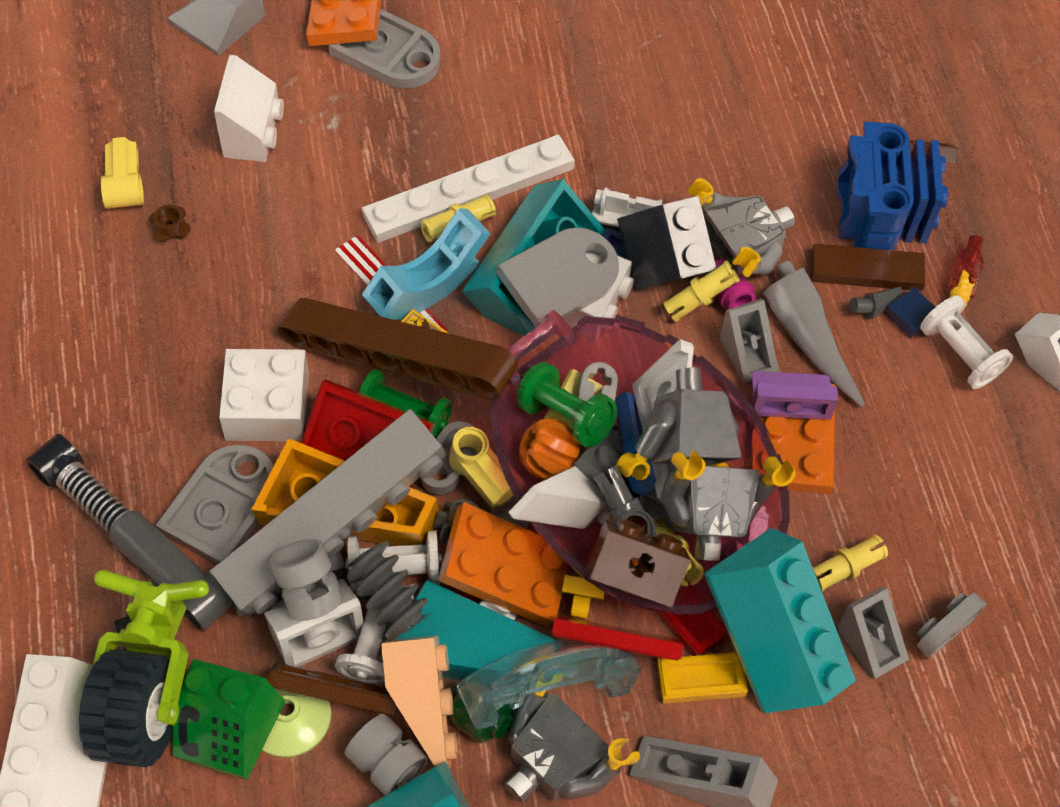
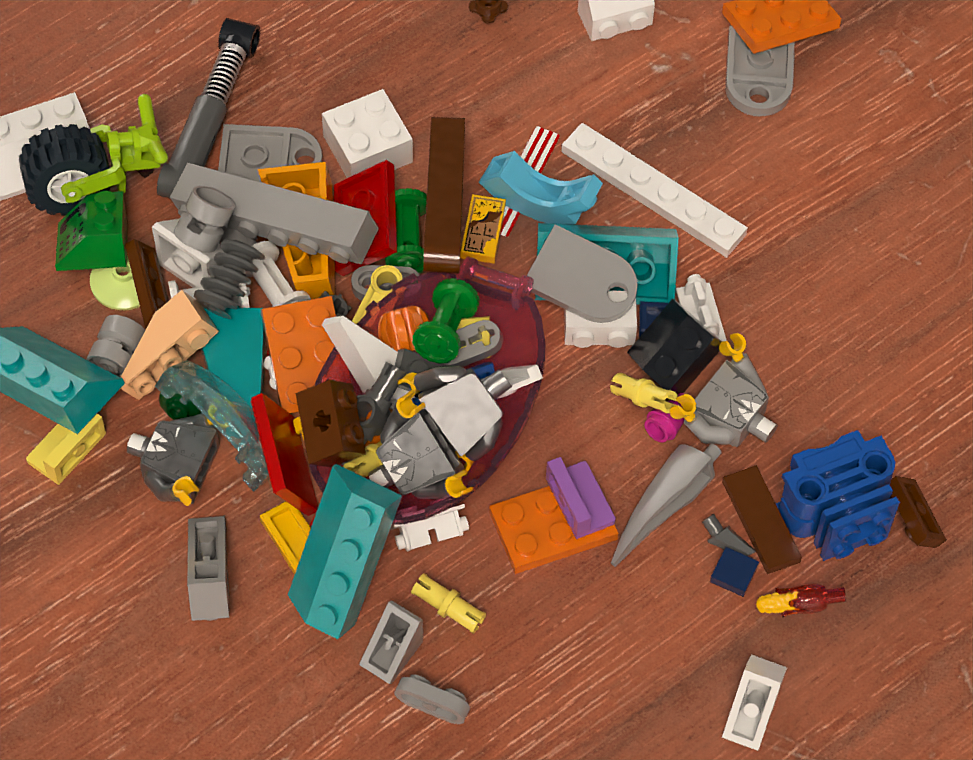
camera: 65 degrees right, 0 degrees up
light yellow pin [420,194,496,242] -> none
light grey slope [719,299,779,384] -> none
white hose [920,295,1013,389] -> none

